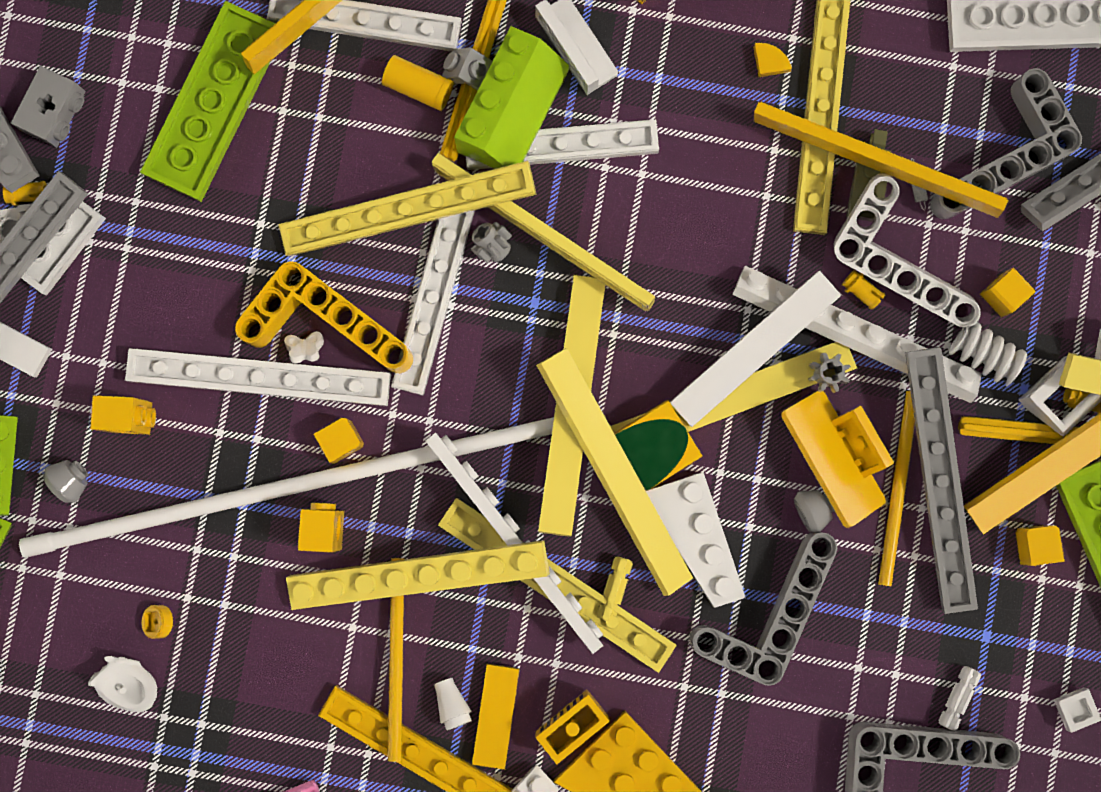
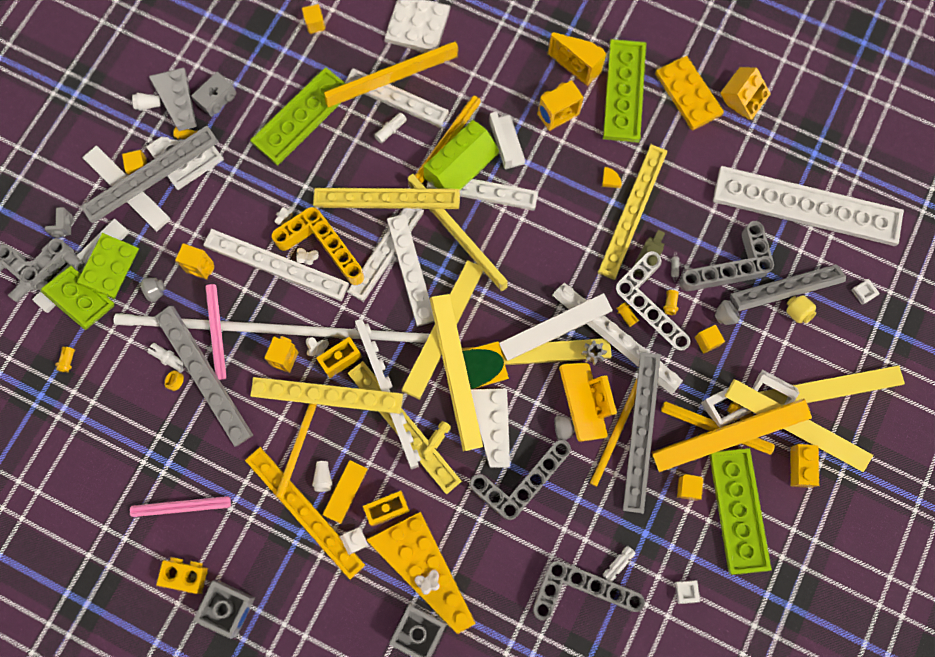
camera: 20 degrees right, 10 degrees down
white hat [88,656,157,712] -> none
yellow piece [314,418,364,464] -> none
yellow pin [382,55,454,111] -> none
light grey bracket [442,47,493,91] -> none
light grey gear [471,222,512,263] -> none
yellow tile [754,102,1008,218] -> none
white piece [949,322,1027,387] -> none
none -> white pin [148,343,185,373]
none -> light grey plate [155,306,253,447]
none -> bright pink axle [206,284,226,380]
none -> white piece [275,207,293,225]
none -> white piece [306,337,329,357]
none -> yellow brick [317,337,362,378]
none -> white axle [374,113,407,144]
none -> white plate [387,214,435,326]
none -> yellow pin [663,290,679,315]
none -> light grey cone [715,300,740,325]

